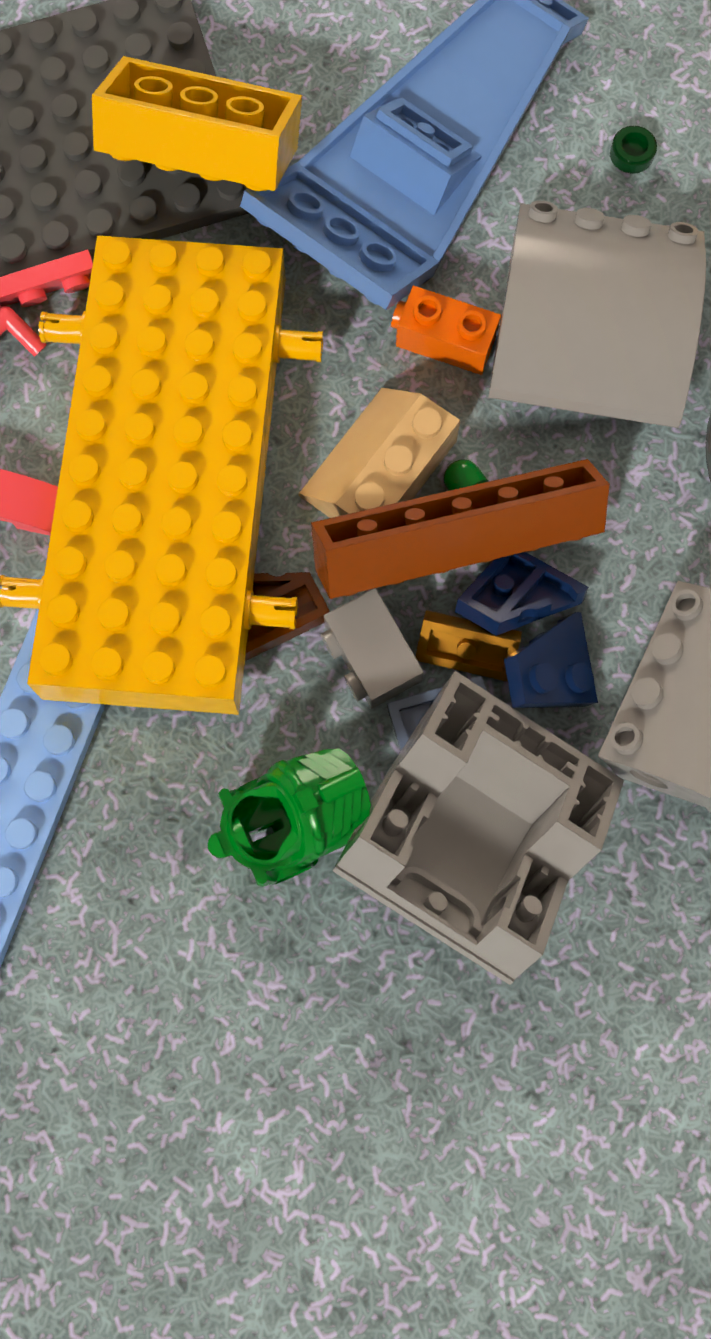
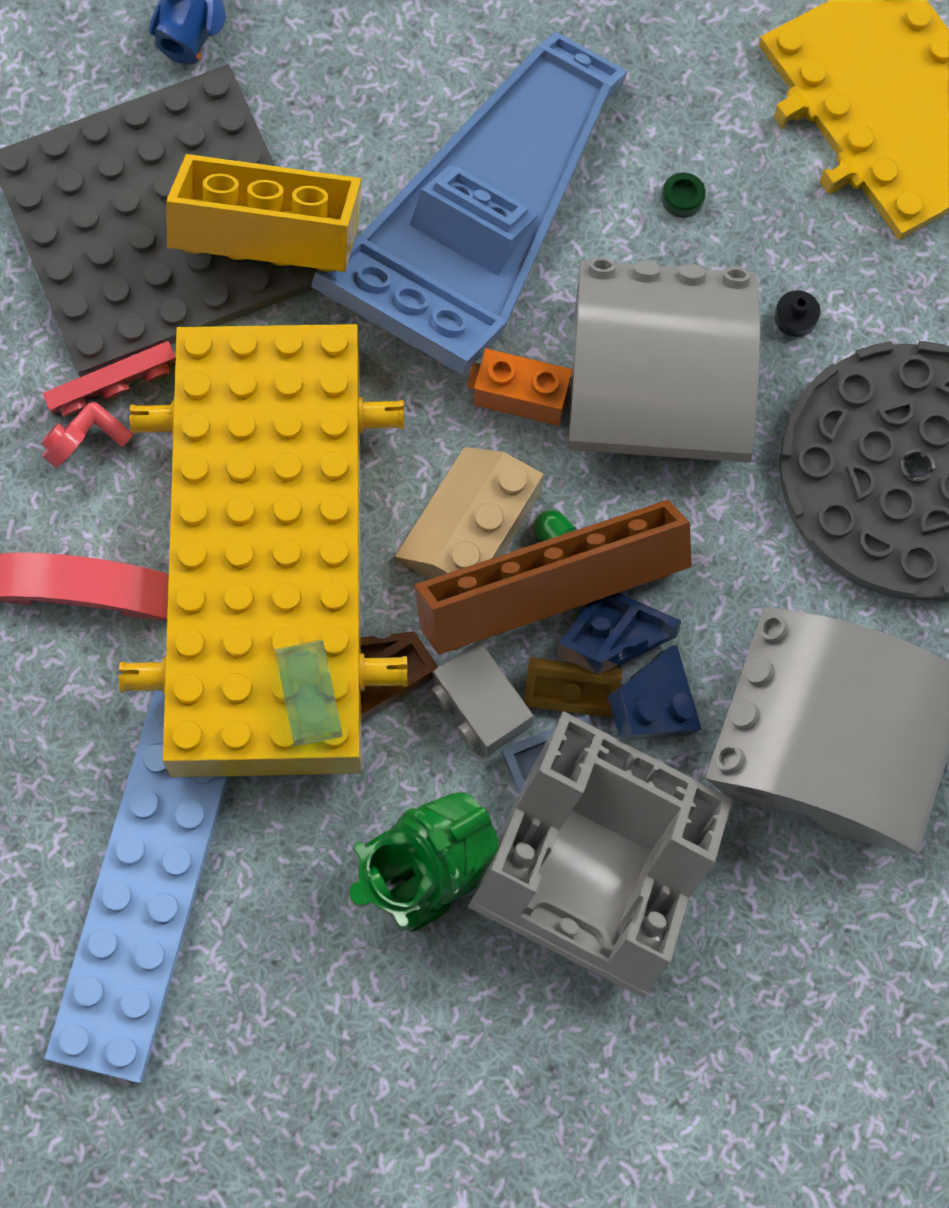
camera: 10 degrees left, 5 degrees down
none -> clear light blue plate [275,640,343,746]

